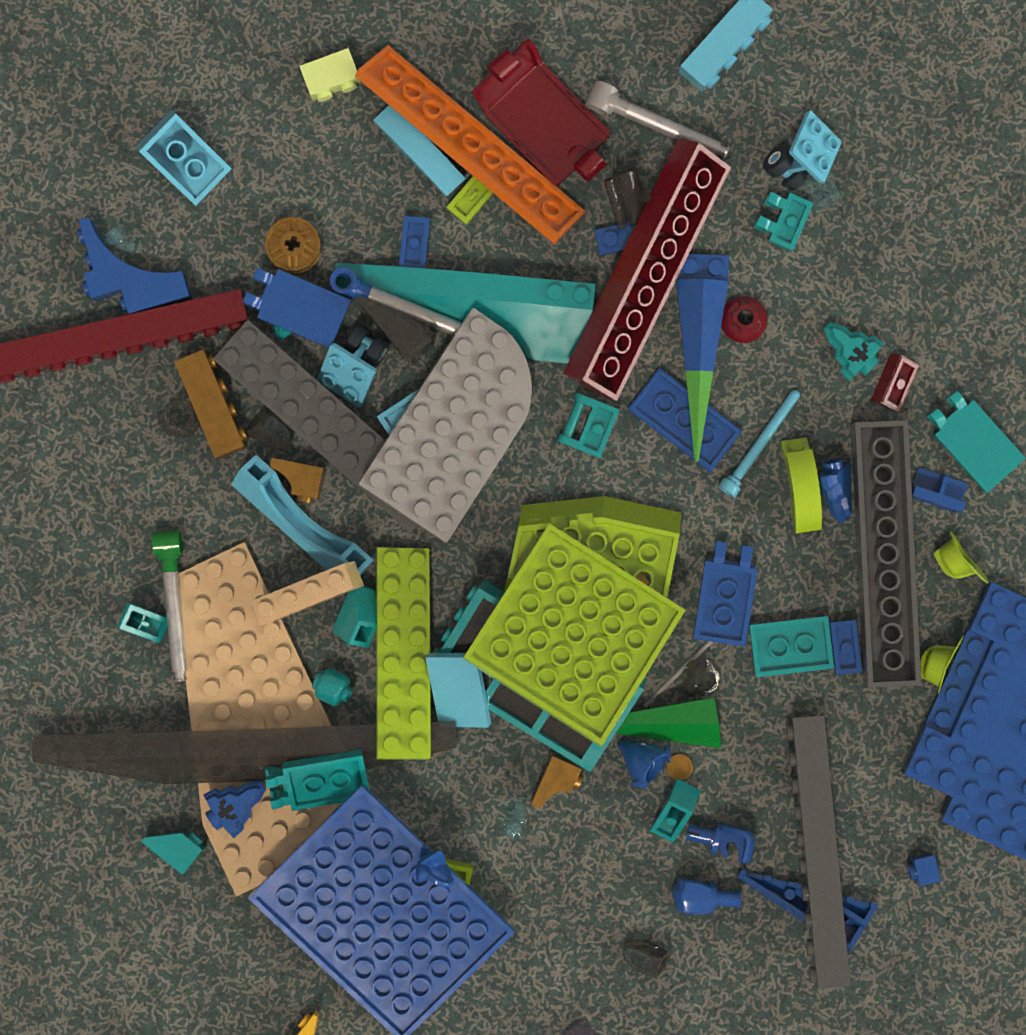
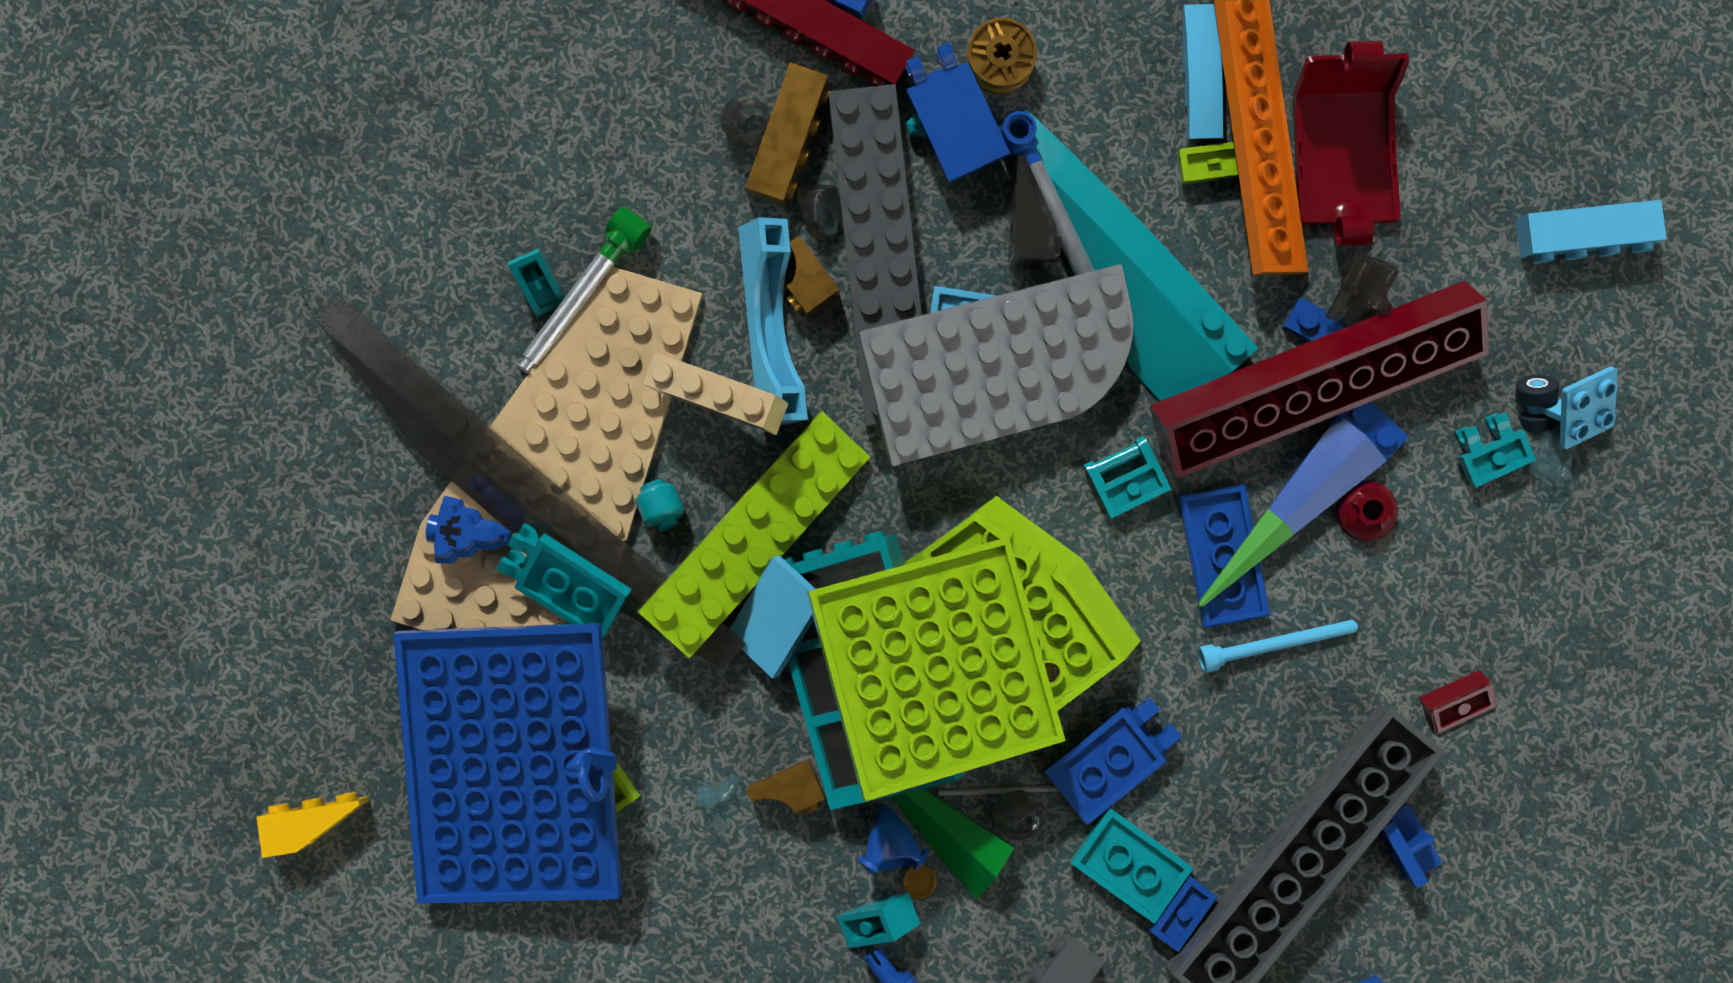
camera: 40 degrees right, 0 degrees up
teal slope [141,831,206,875] -> none
medium azure plate [317,323,390,408] -> none
teal slope [332,586,377,648] -> none
blue plate [399,216,430,268] -> none
piece [584,80,729,160] -> none
lime arch [781,437,822,533] -> none
blue rock [818,458,852,523] -> none
teal rock [823,322,884,382] -> none
teal tile [926,391,1026,494] -> none
lime piece [934,531,989,583] -> none

